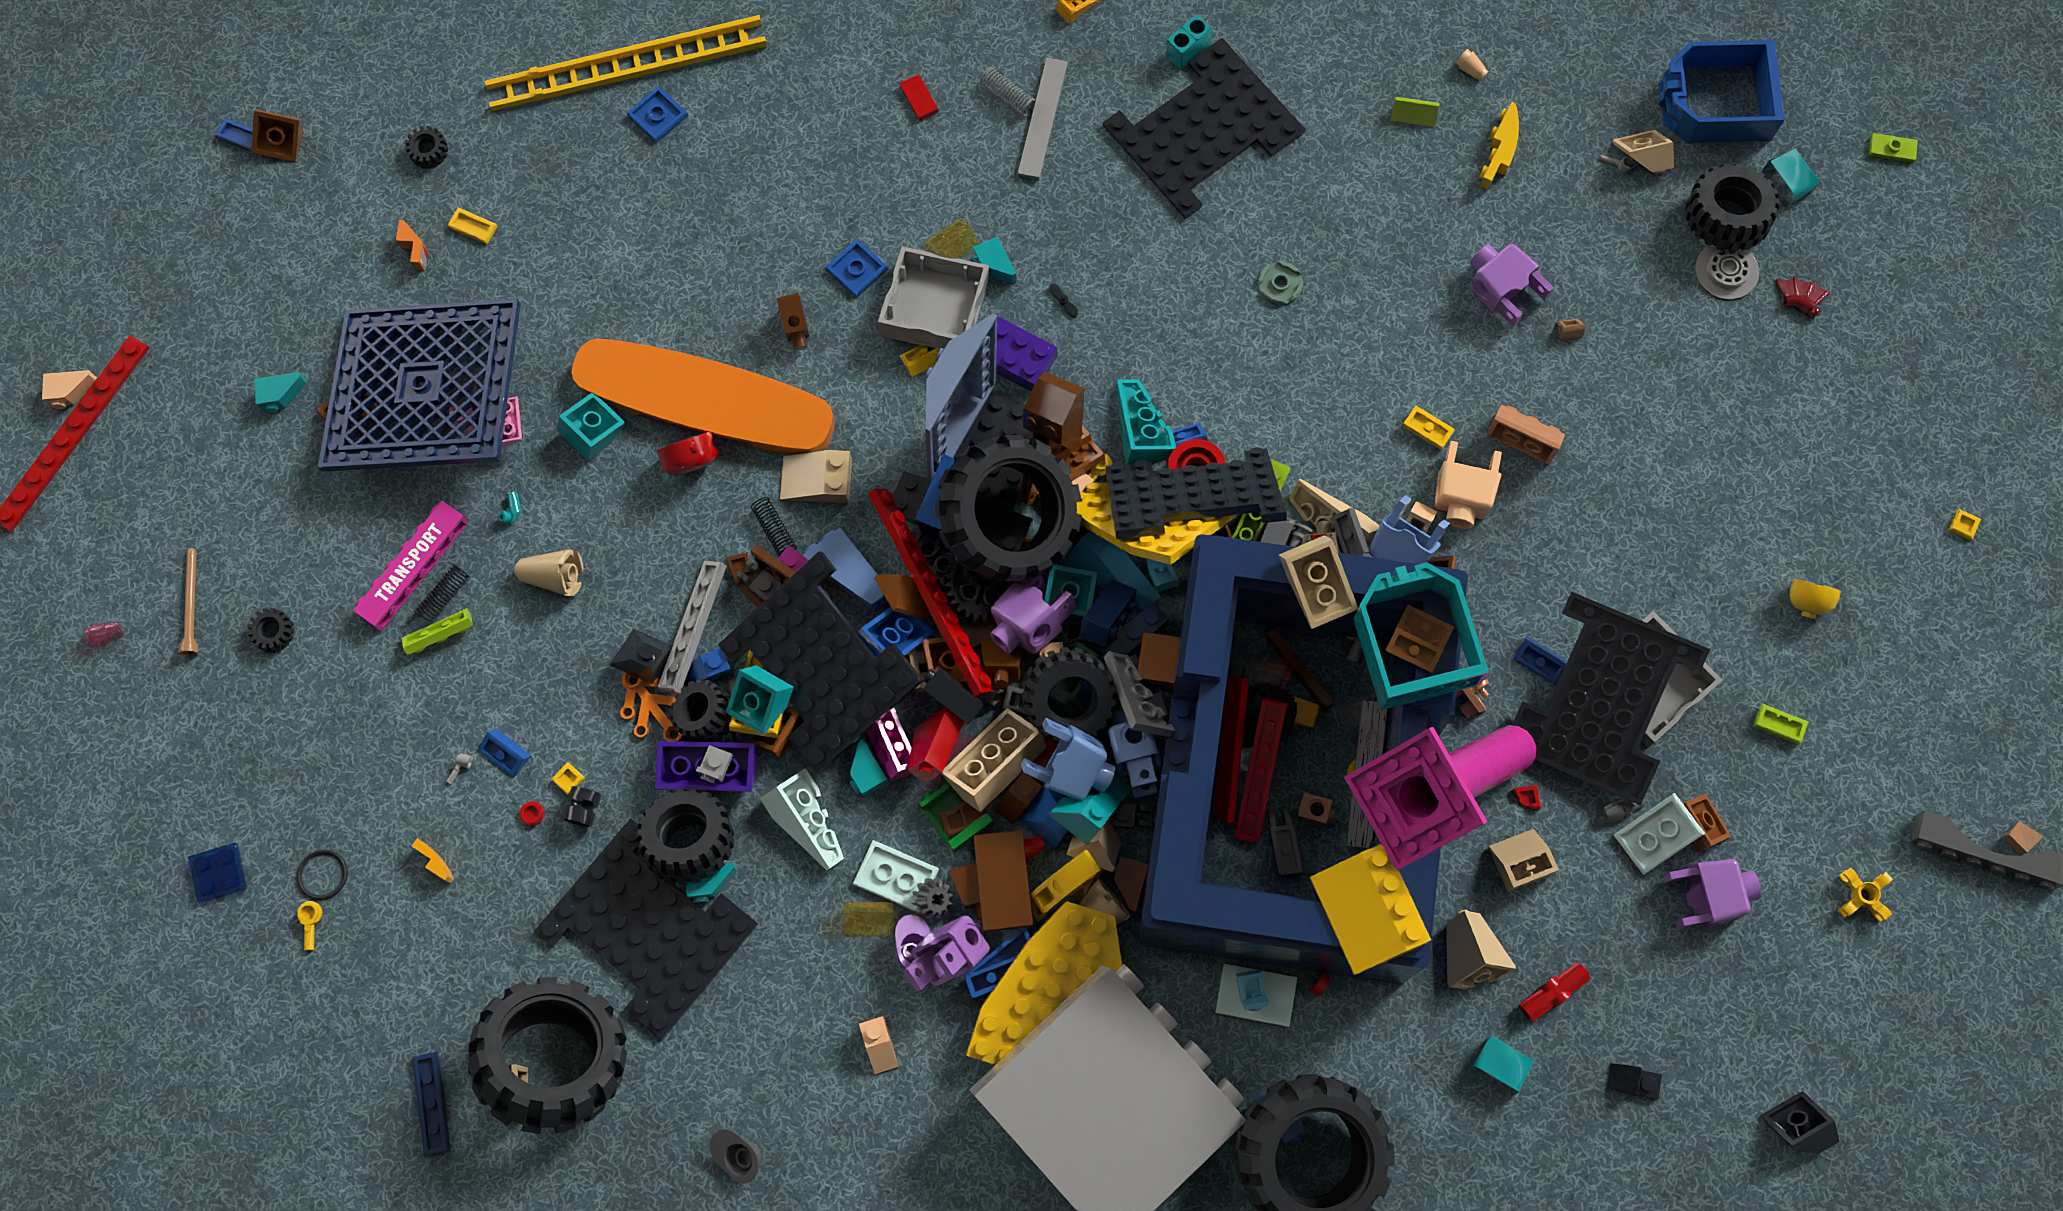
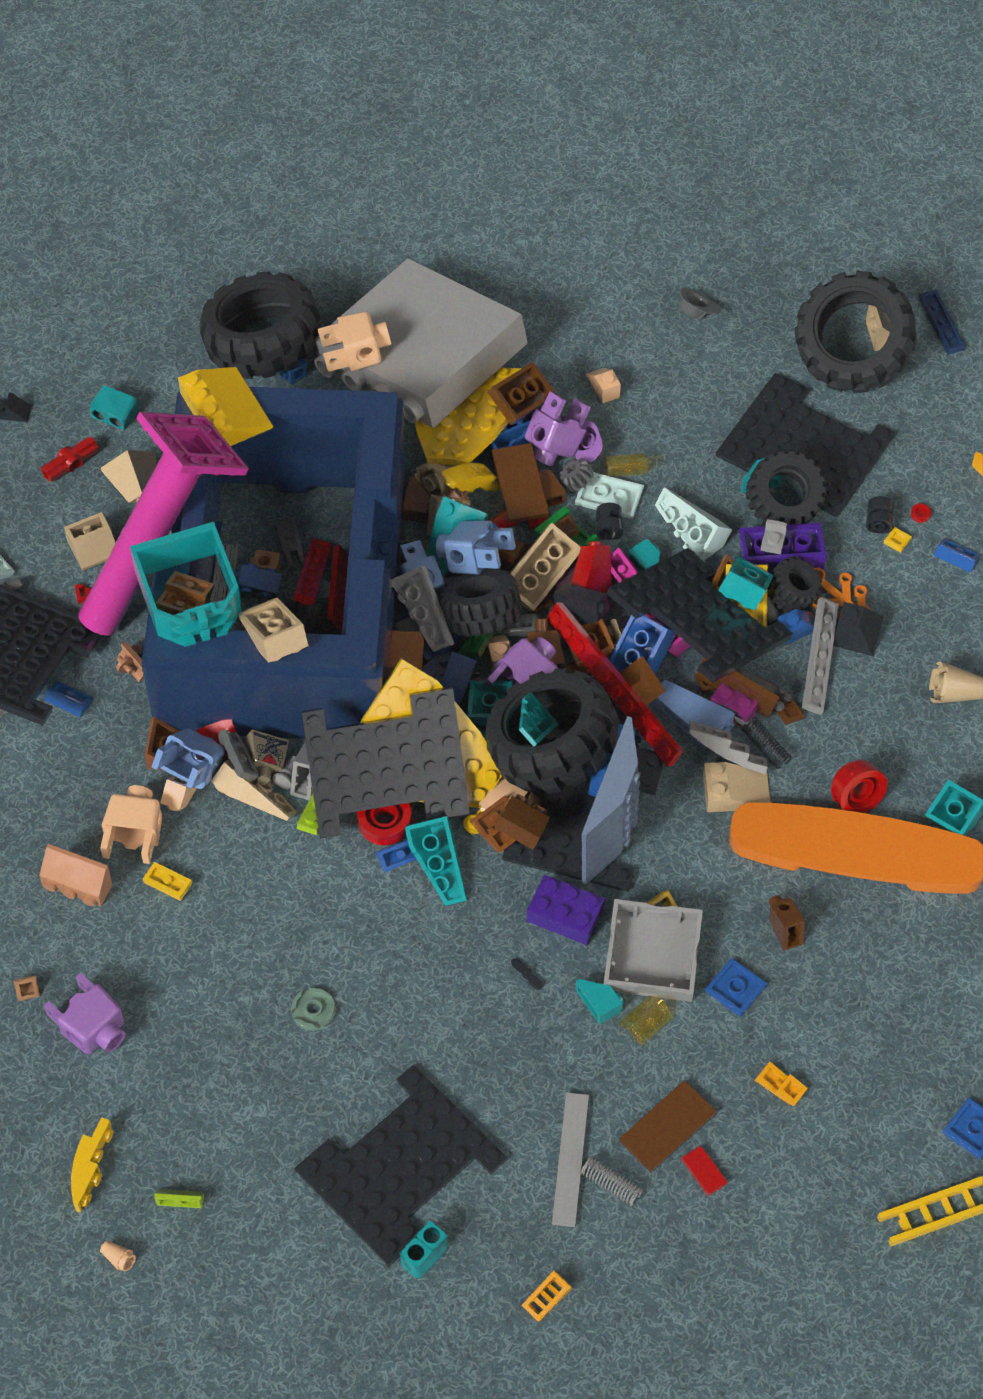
camera: 170 degrees right, 15 degrees down
none -> blue brick [234,563,282,599]
none -> light nougat piece [318,312,391,372]
none -> reddish brown slope [487,362,556,425]
none -> teal wedge [519,692,559,746]
none -> black wheel [596,502,623,540]
none -> reddish brown tile [619,1080,717,1173]
none -> light grey slope [689,721,768,774]
none -> light orange slope [755,1062,808,1106]

